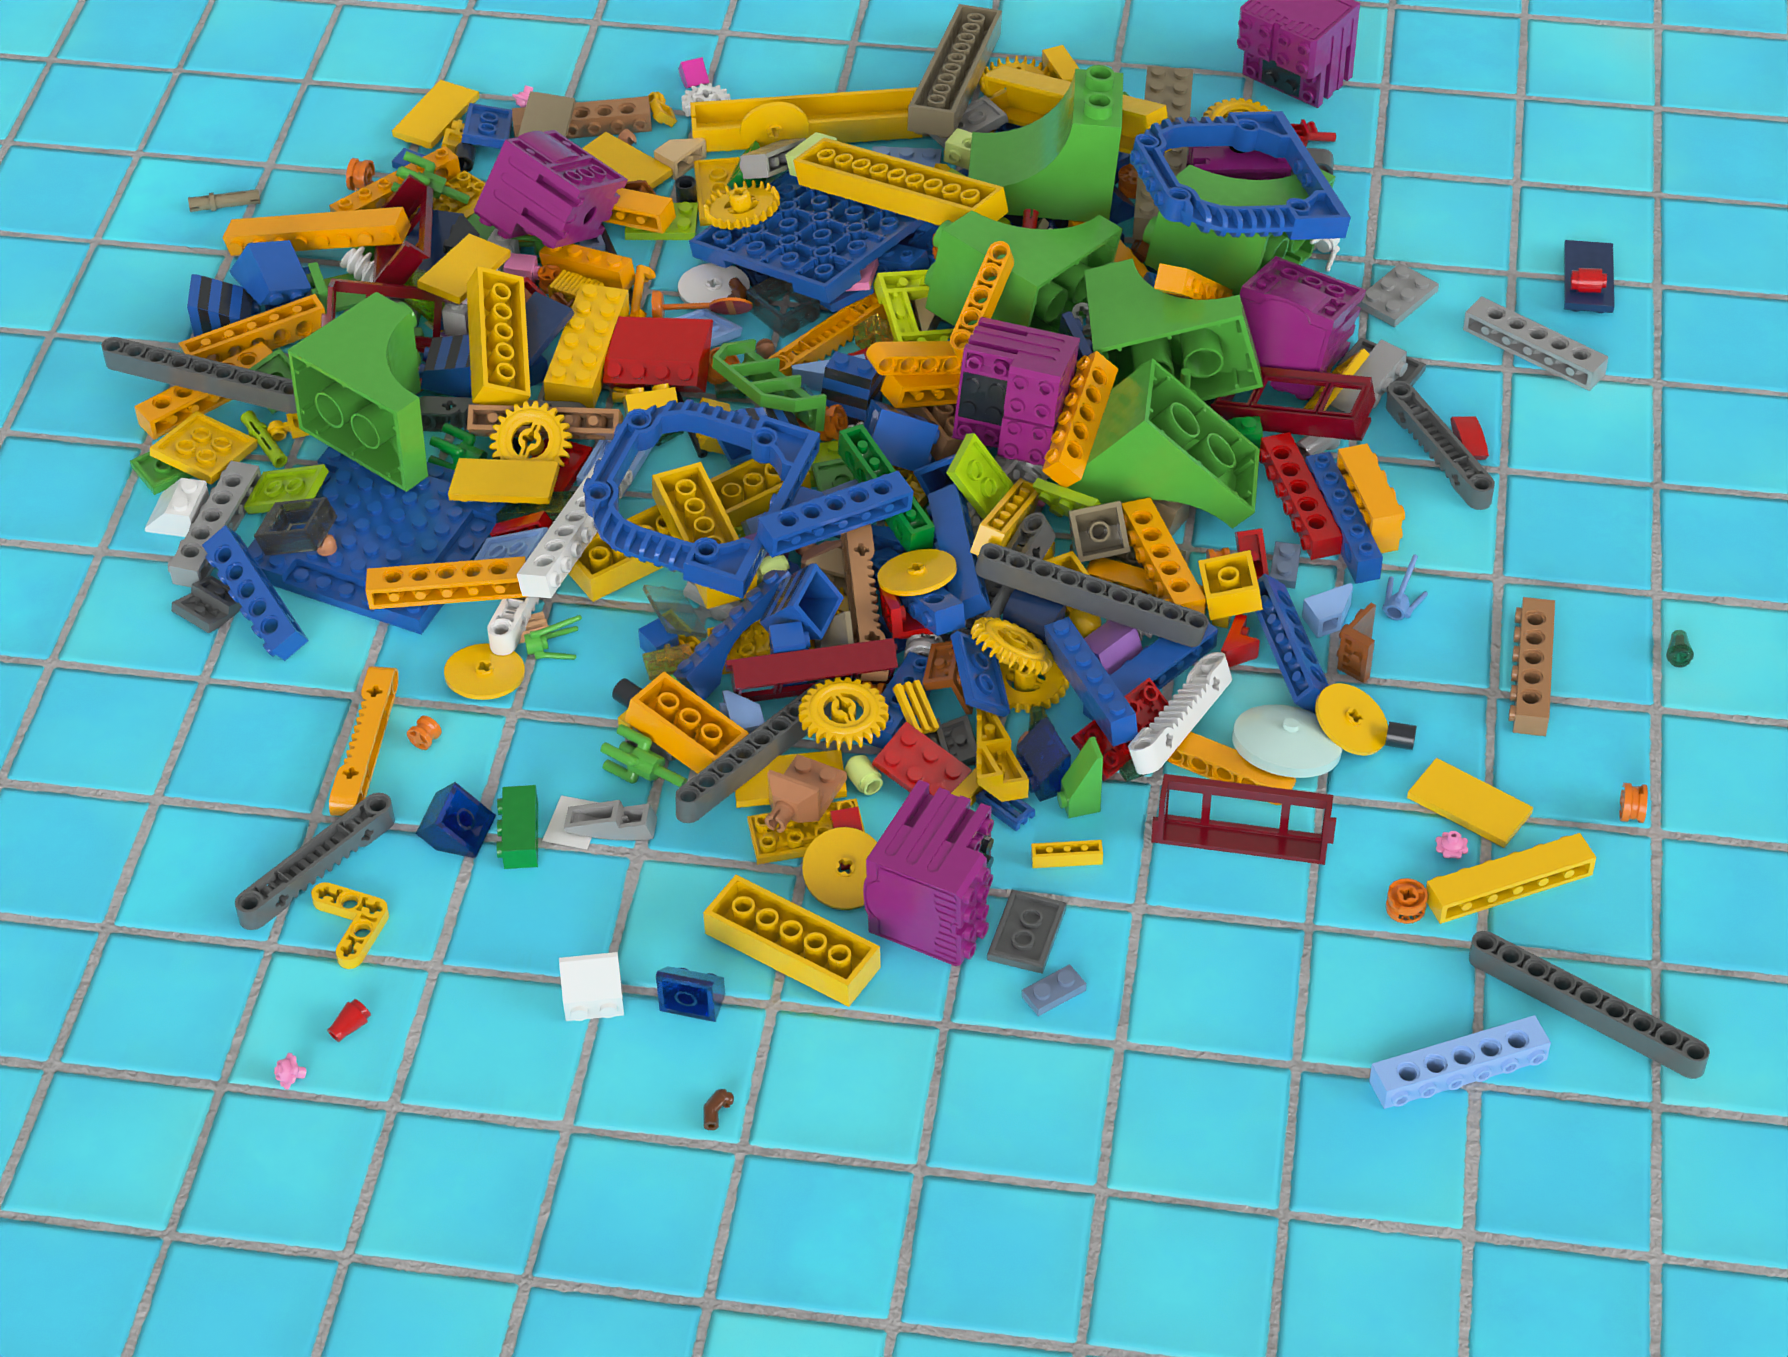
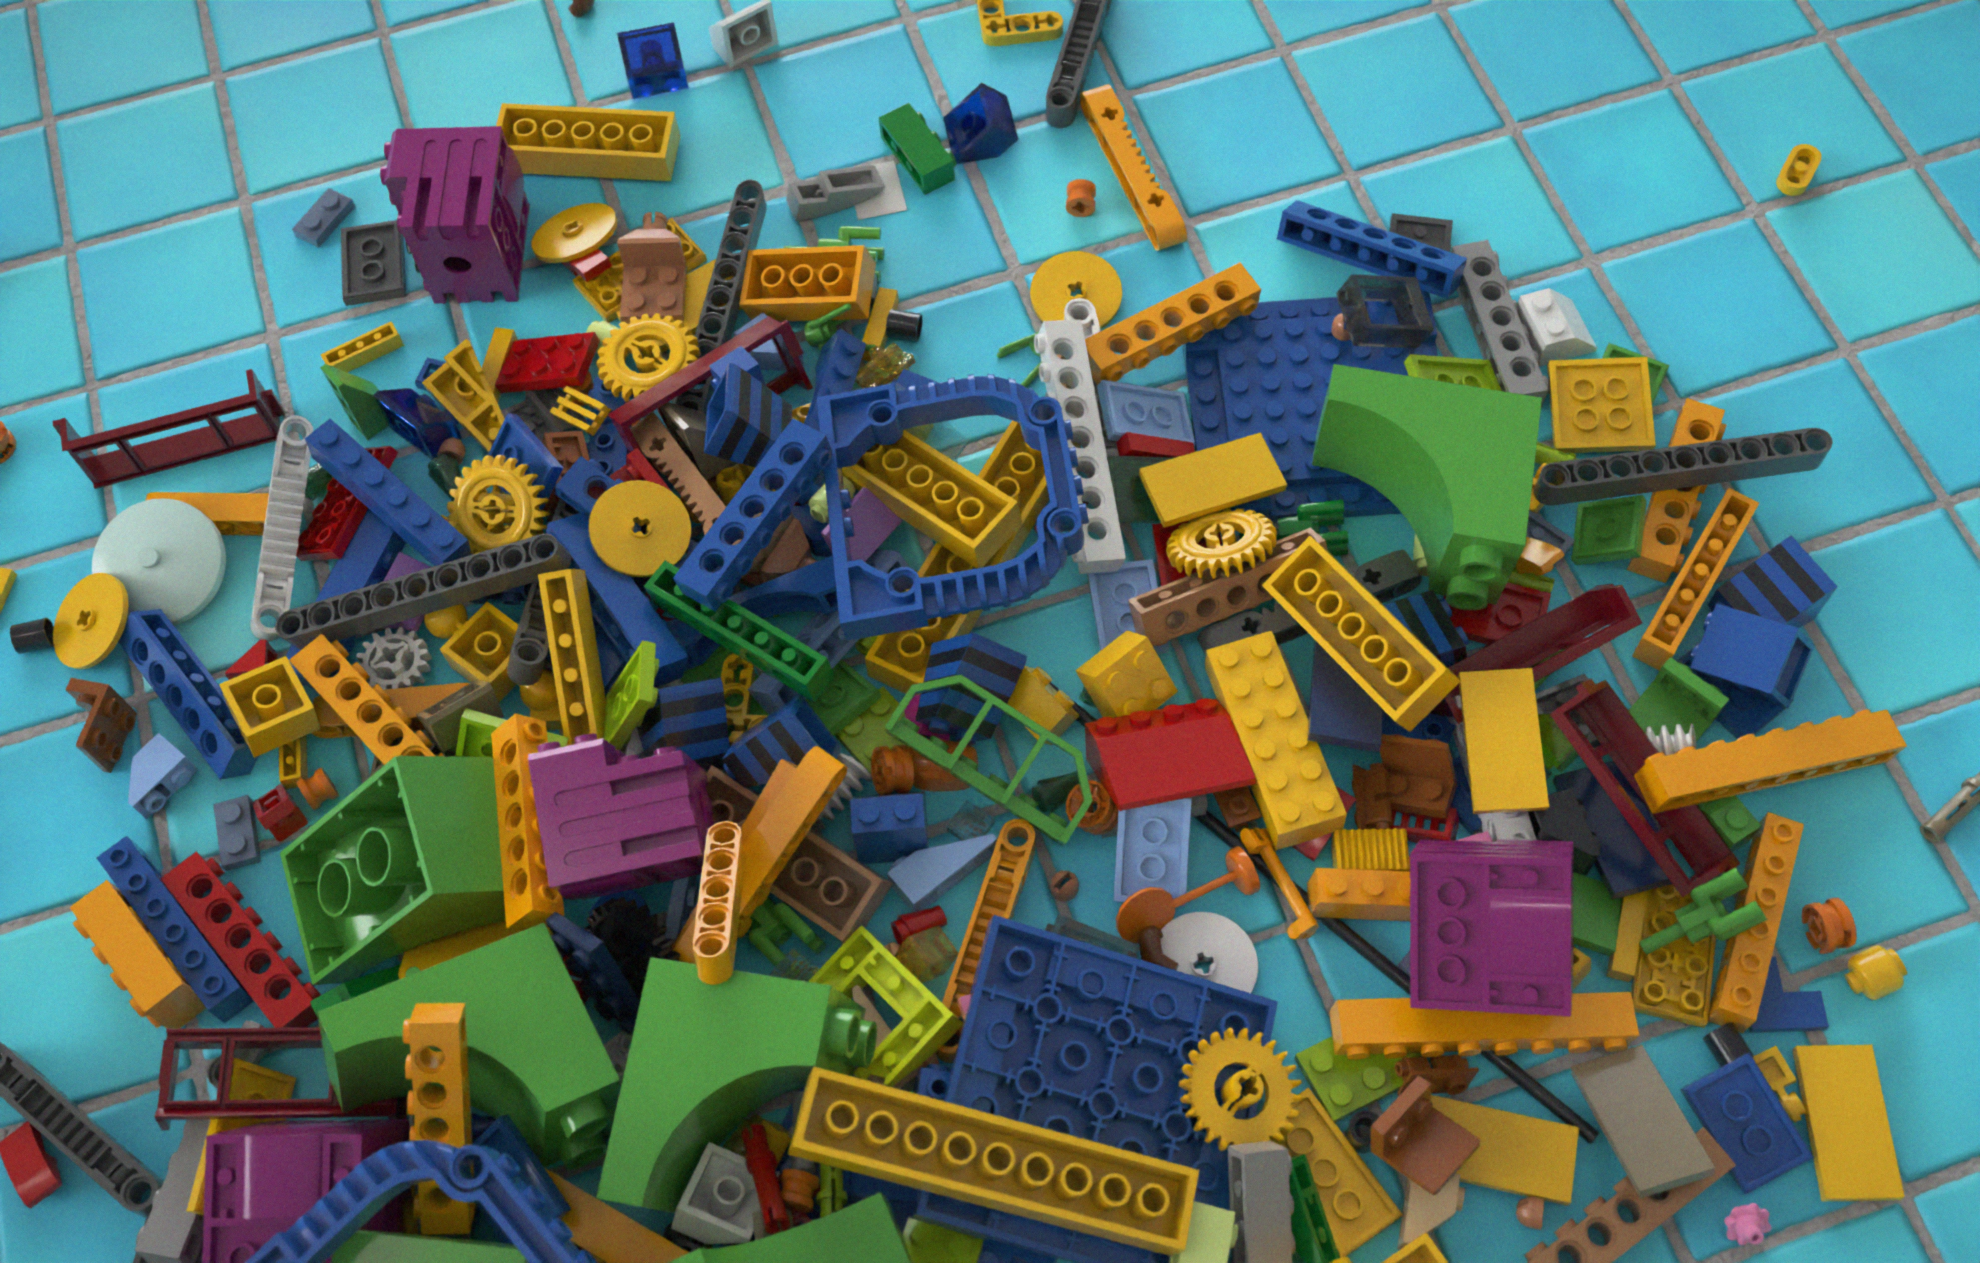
camera: 155 degrees right, 15 degrees up
medium blue plant [1382,554,1428,620] -> none
none -> dark orange bracket [1371,1075,1480,1195]
none -> yellow head [1844,945,1907,1000]

